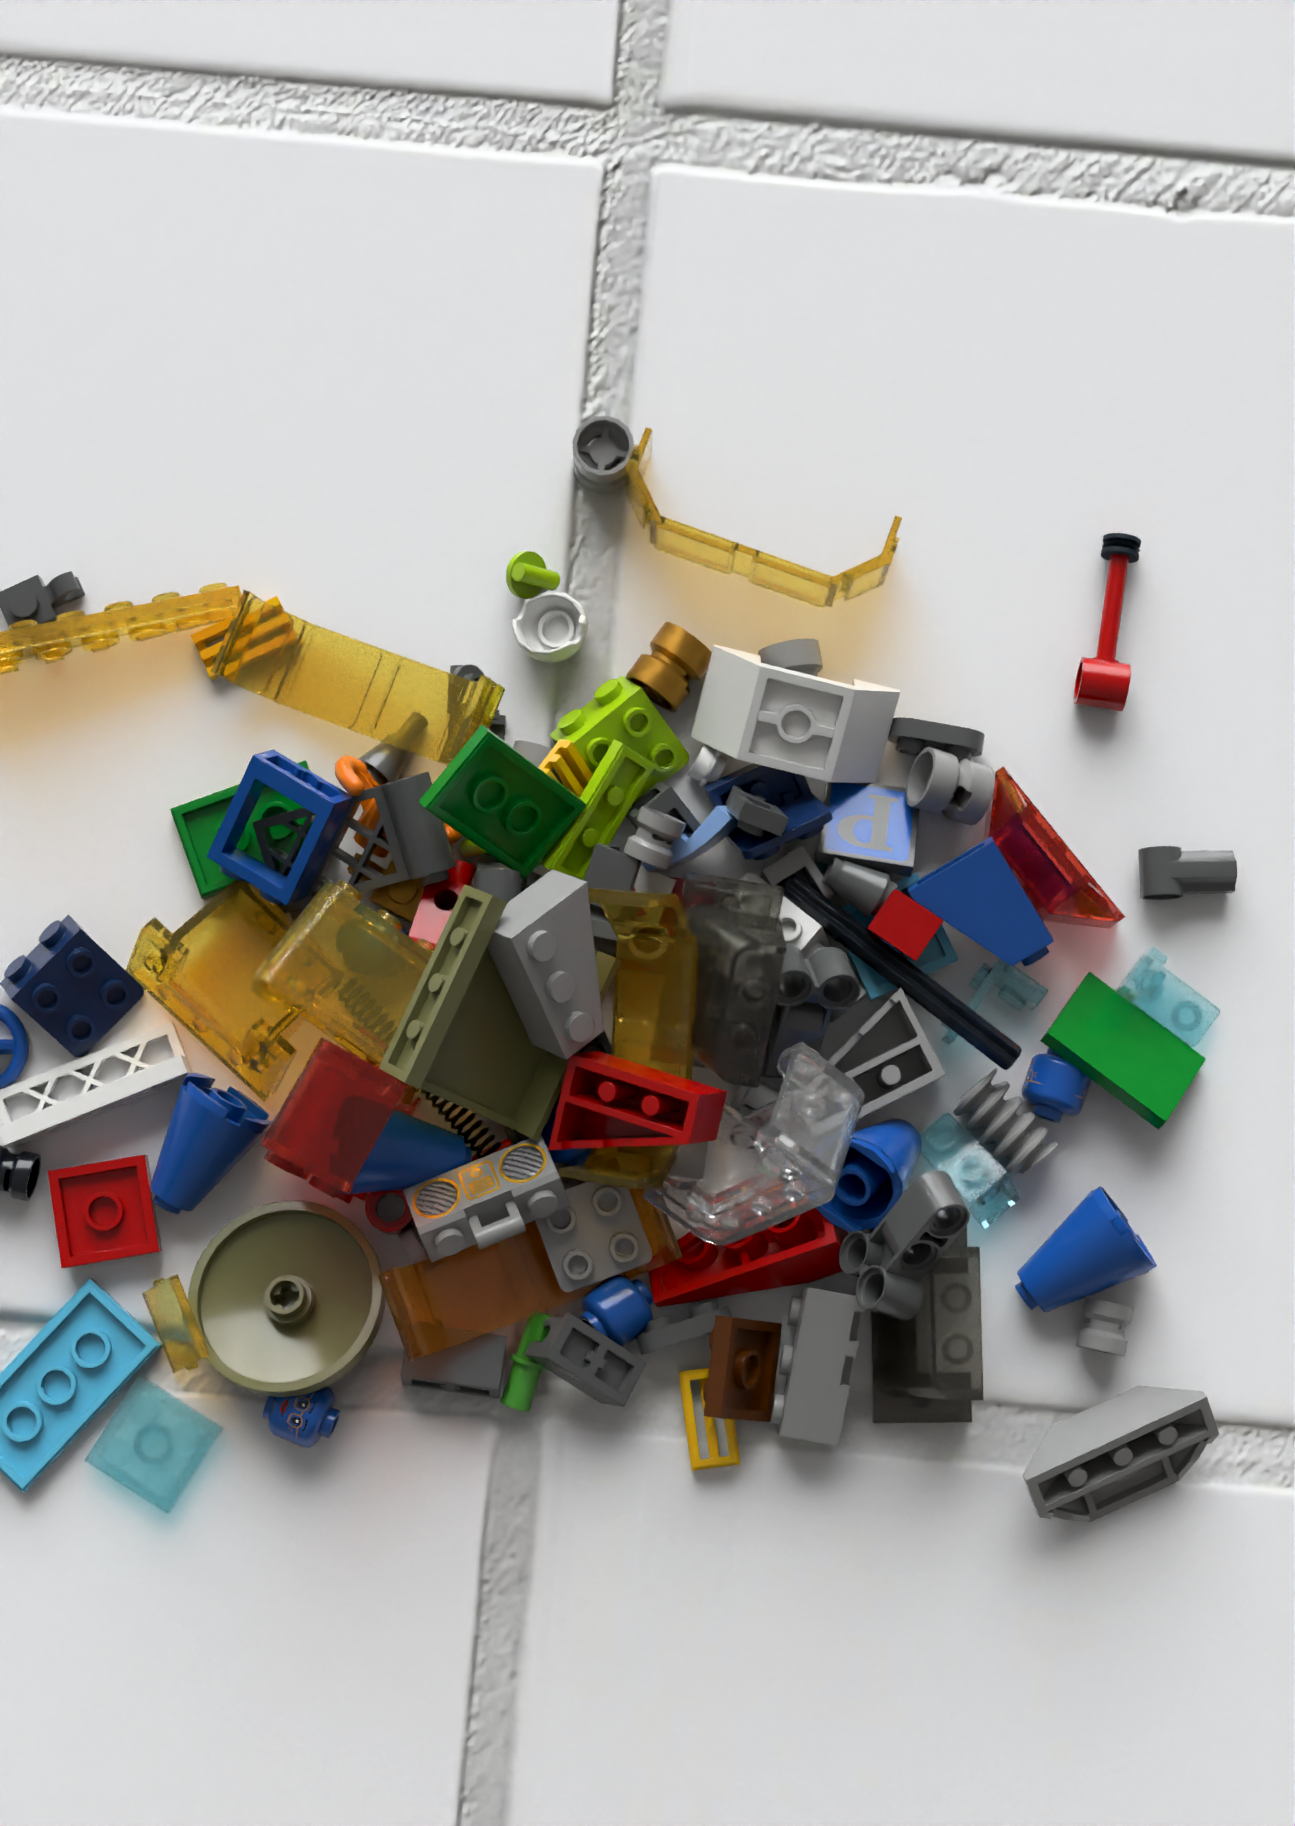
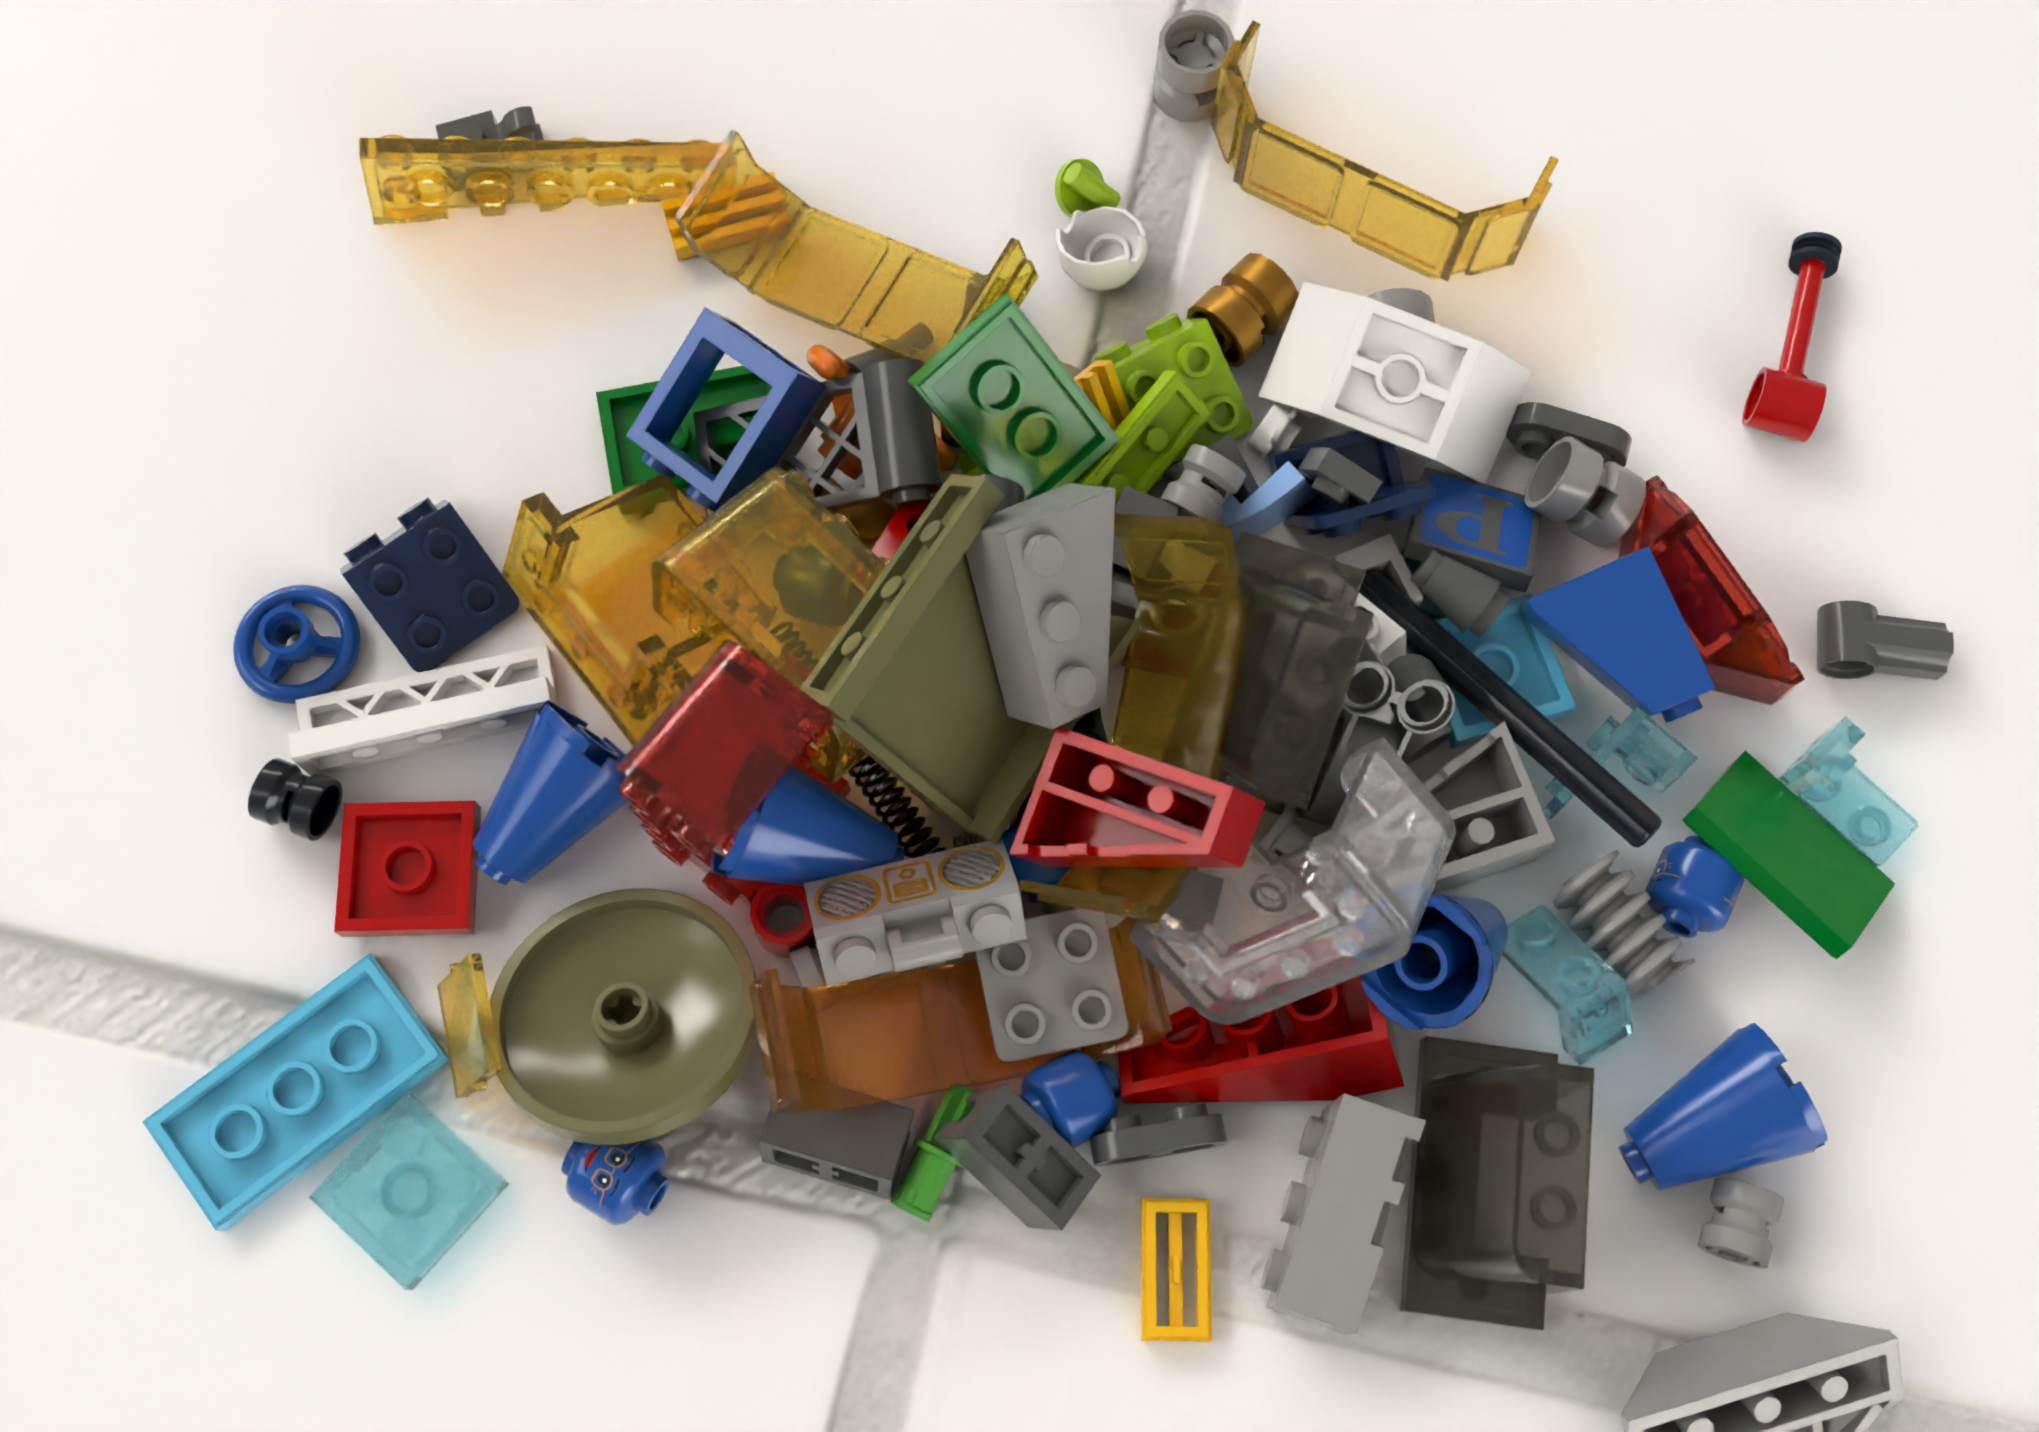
camera: 10 degrees right, 10 degrees down
reddish brown plate [703,1315,782,1422] -> none
dark grey piece [839,1170,970,1321] -> none
red panel [867,889,944,961] -> none

